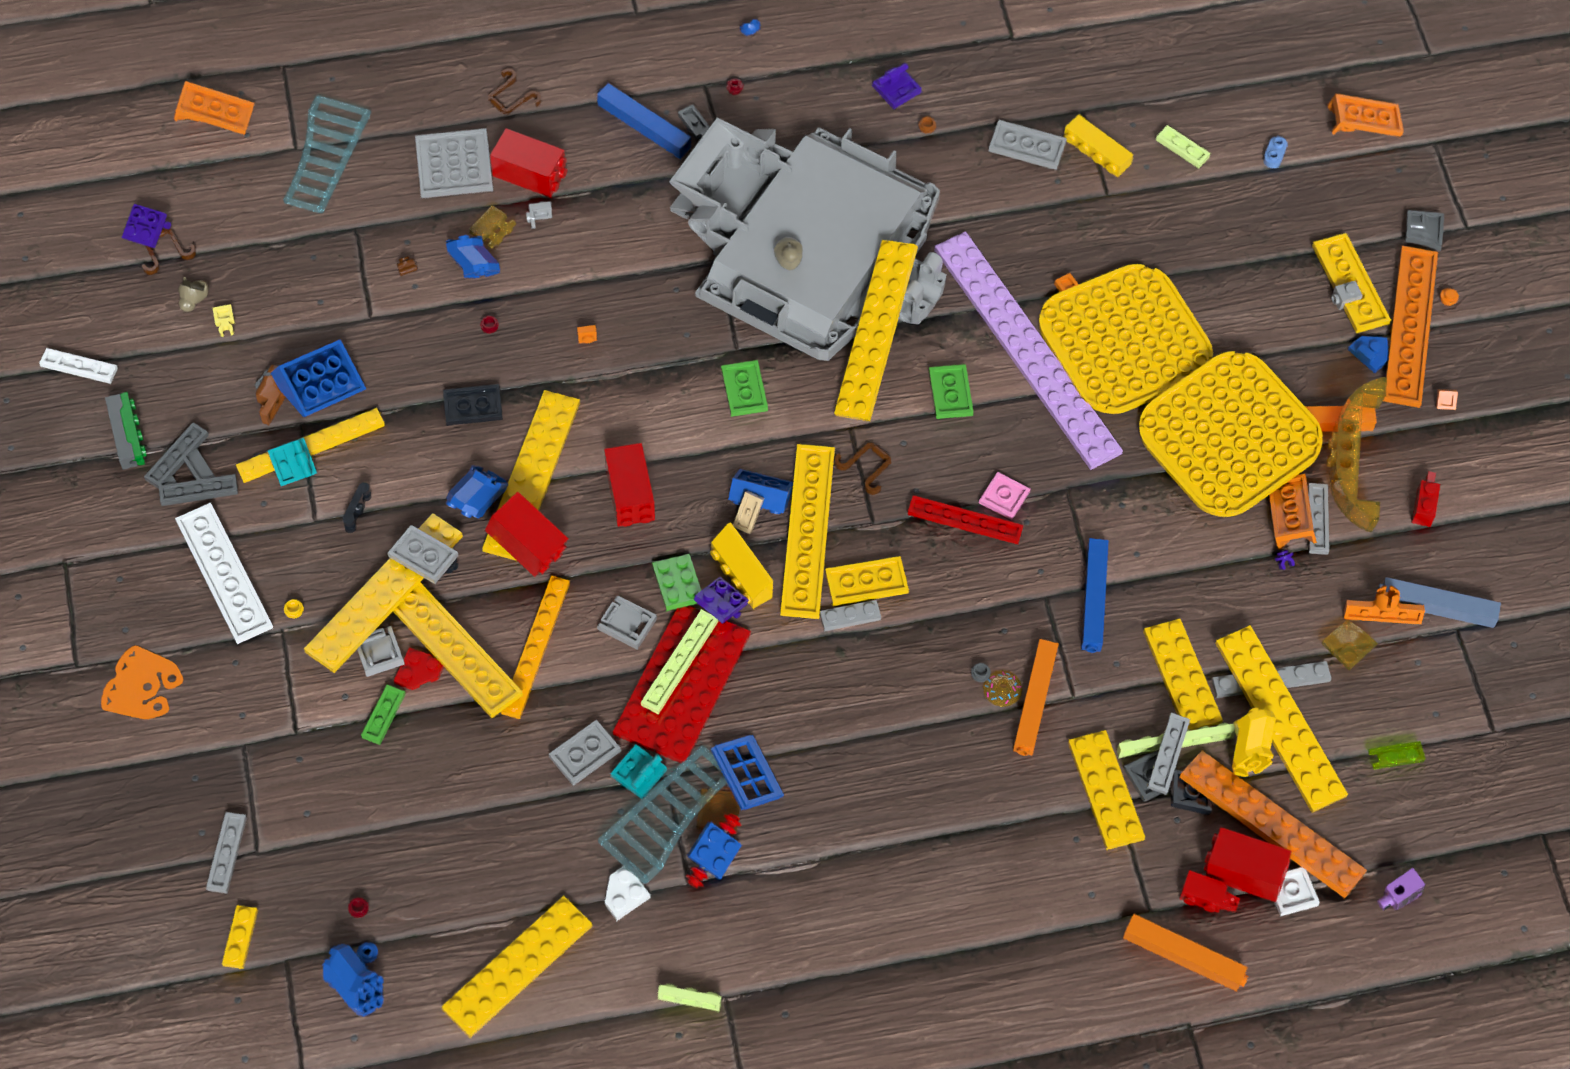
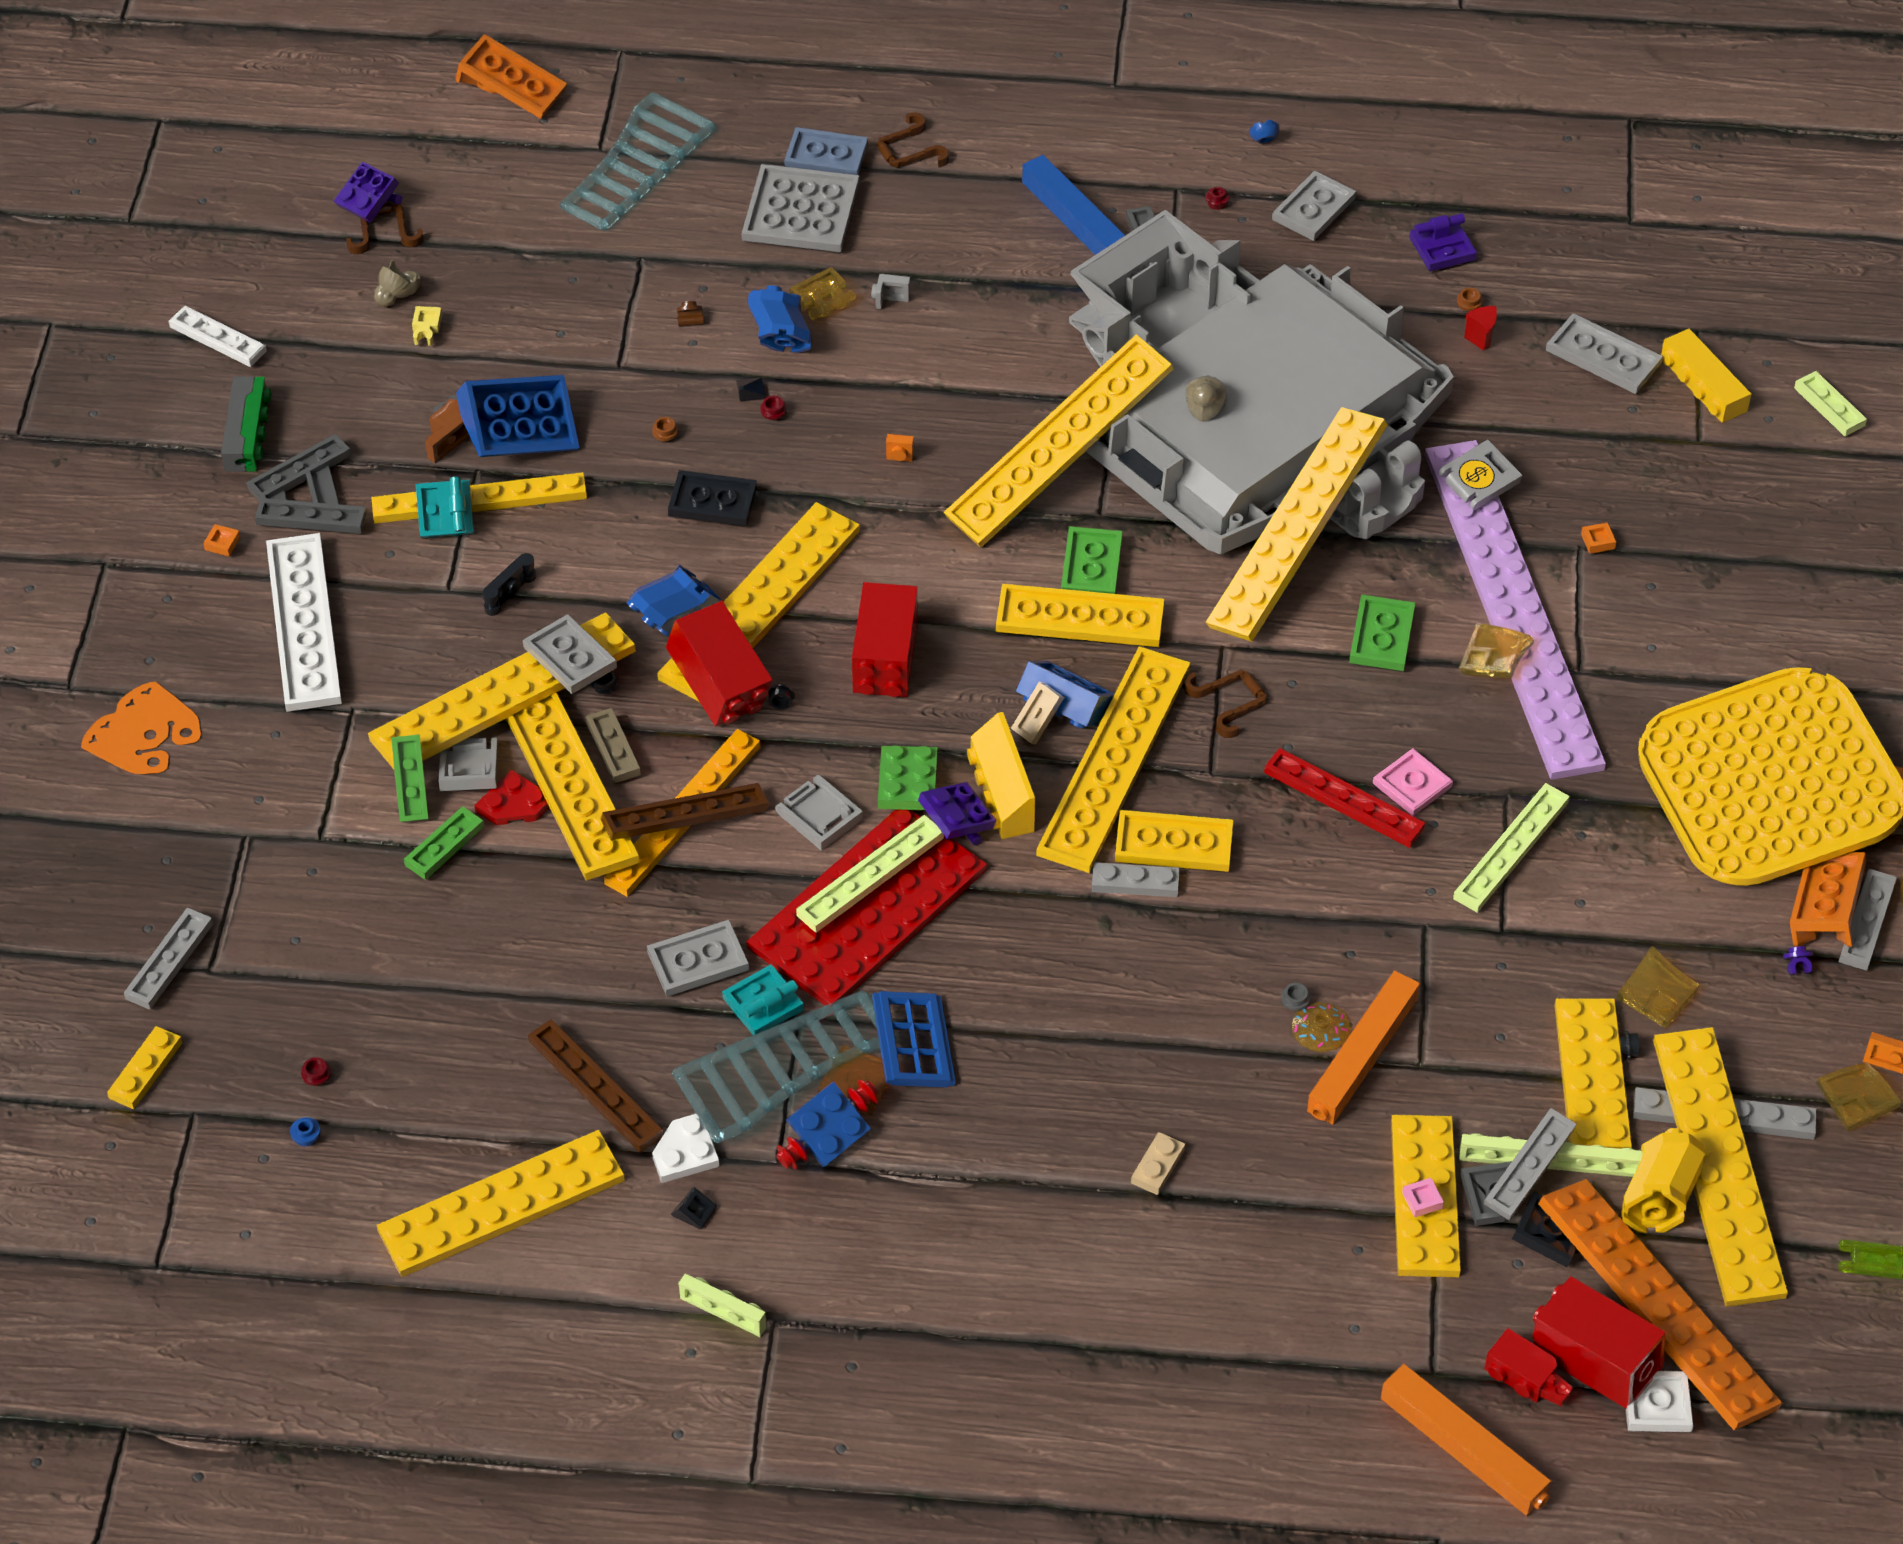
camera: 20 degrees right, 10 degrees down
yellow plate [284,599,304,619] -> none
blue brick [323,943,383,1017] -> none
red brick [490,129,567,198] -> none
yellow plate [1039,264,1213,414] -> none
blue brick [1081,538,1109,653] -> none
medium lavender torso [1377,868,1425,911] -> none
none -> orange plate [203,524,241,556]
none -> bright green plate [391,734,428,822]
none -> reddish brown plate [528,1019,663,1153]
none -> dark tan plate [586,708,641,784]
none -> reddish brown plate [601,783,769,841]
none -> dark orange plate [652,417,678,441]
none -> black slope [671,1187,717,1229]
none -> black slope [736,377,765,401]
none -> black plate [768,684,795,709]
none -> sand blue plate [784,127,868,175]
none -> yellow plate [944,334,1174,548]
none -> yellow plate [996,584,1164,647]
none -> tan plate [1131,1132,1185,1195]
none -> light grey plate [1272,170,1356,241]
none -> bright pink plate [1402,1178,1443,1217]
none -> light grey container [1438,440,1522,510]
none -> yellowish green plate [1453,783,1570,913]
none -> clear yellow plate [1459,623,1534,678]
none -> red tile [1464,306,1497,350]
none -> clear yellow plate [1617,946,1699,1028]
none -> black plate [1619,1031,1639,1060]

